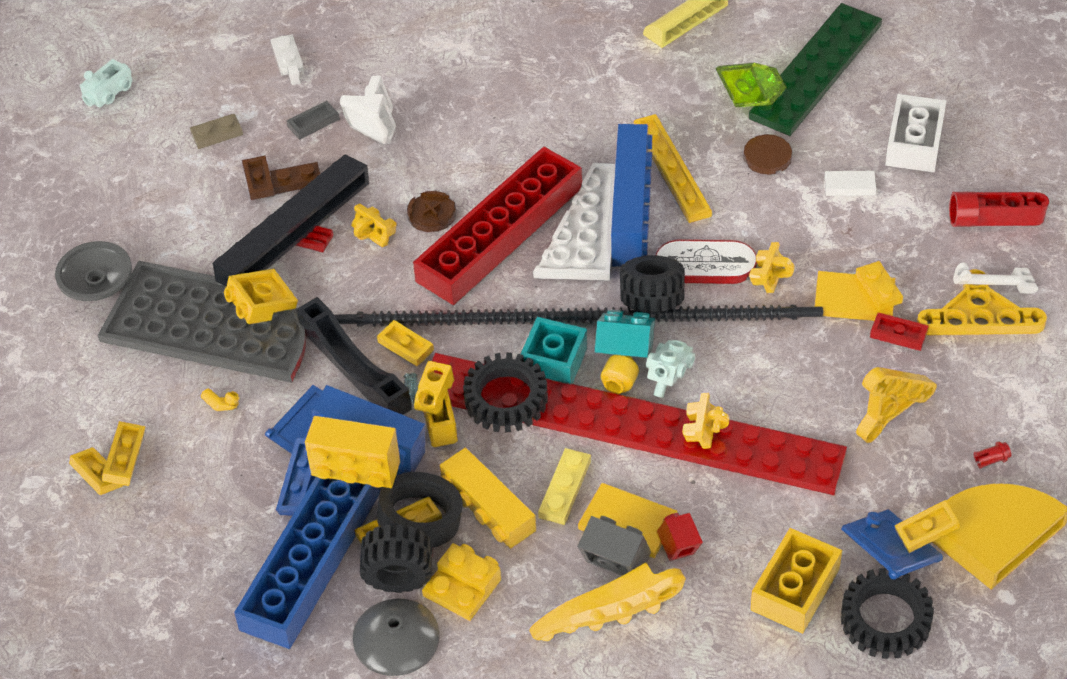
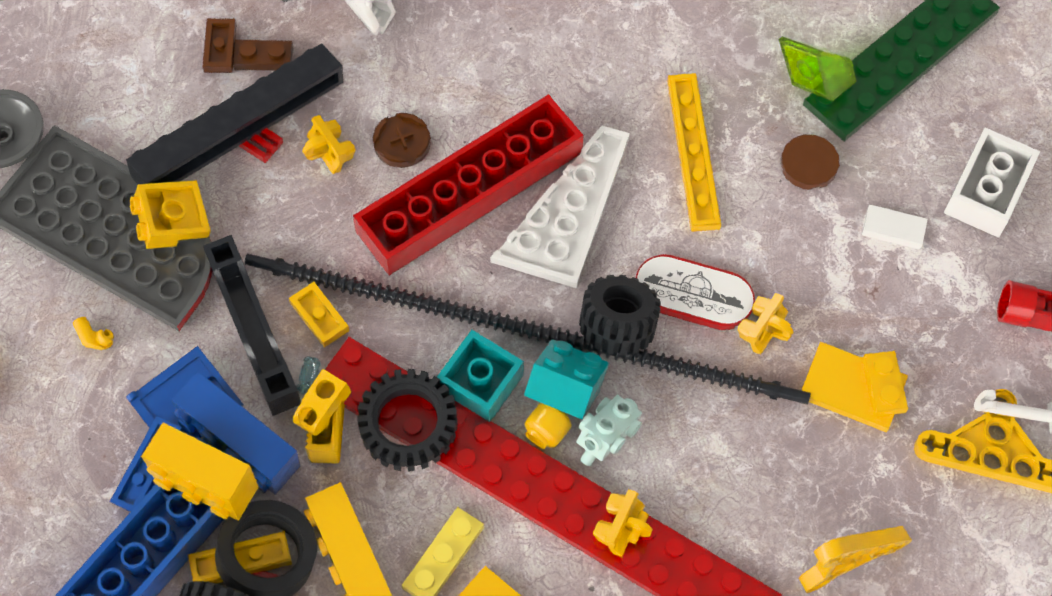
camera: 10 degrees right, 15 degrees up
blue brick [611,124,652,267] -> none
red plate [870,312,929,351] -> none

